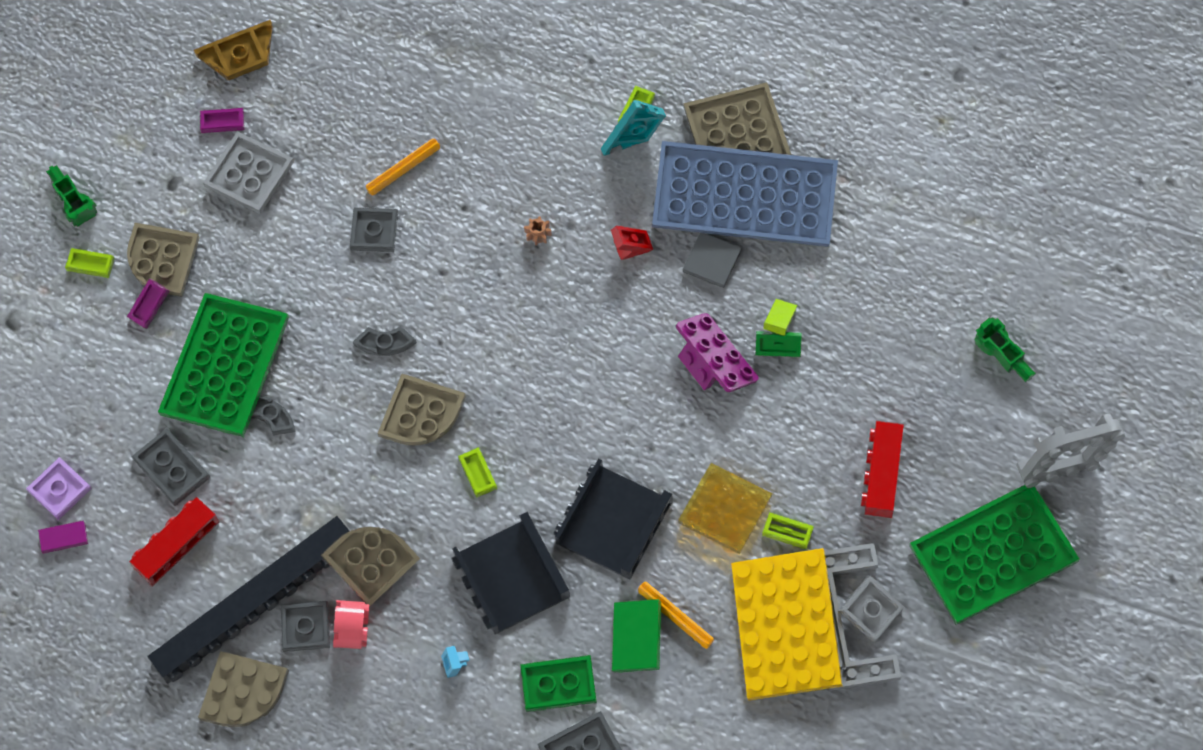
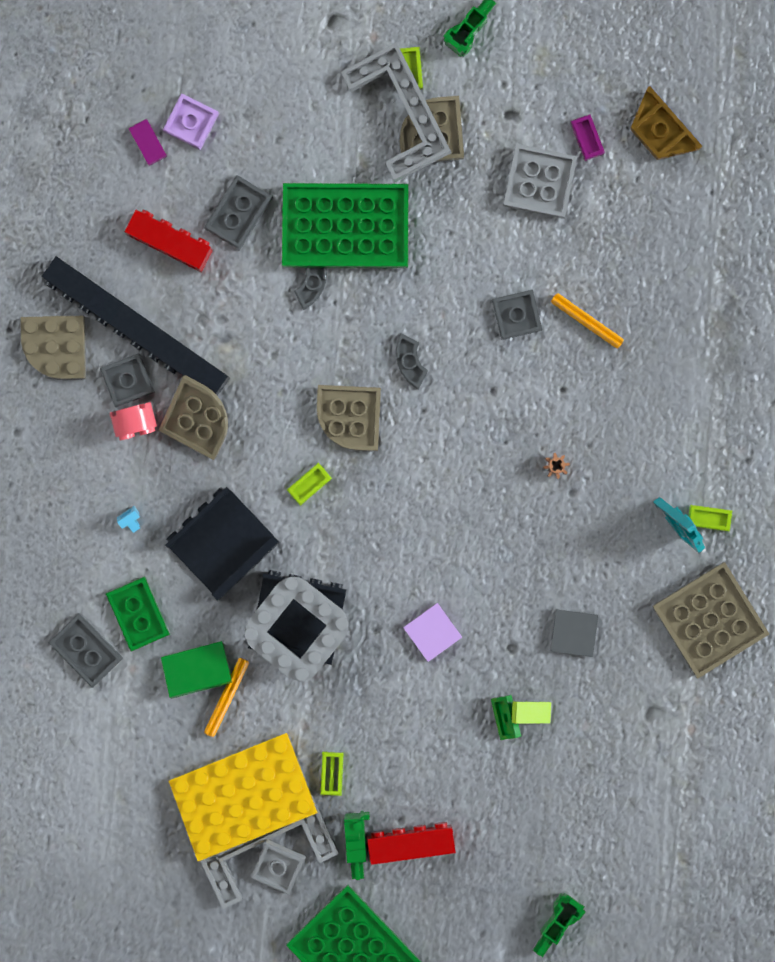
camera: 65 degrees right, 20 degrees up
magenta tile [127,279,170,329] -> none
red slope [611,225,653,260] -> none
sand blue plate [652,141,838,247] -> none
magenta bracket [675,313,759,392] -> none
clear yellow plate [678,463,772,554] -> none
none -> light grey plate [245,577,349,681]
none -> light grey plate [341,42,451,182]
none -> green piece [344,810,370,880]
none -> lavender tile [403,603,462,662]

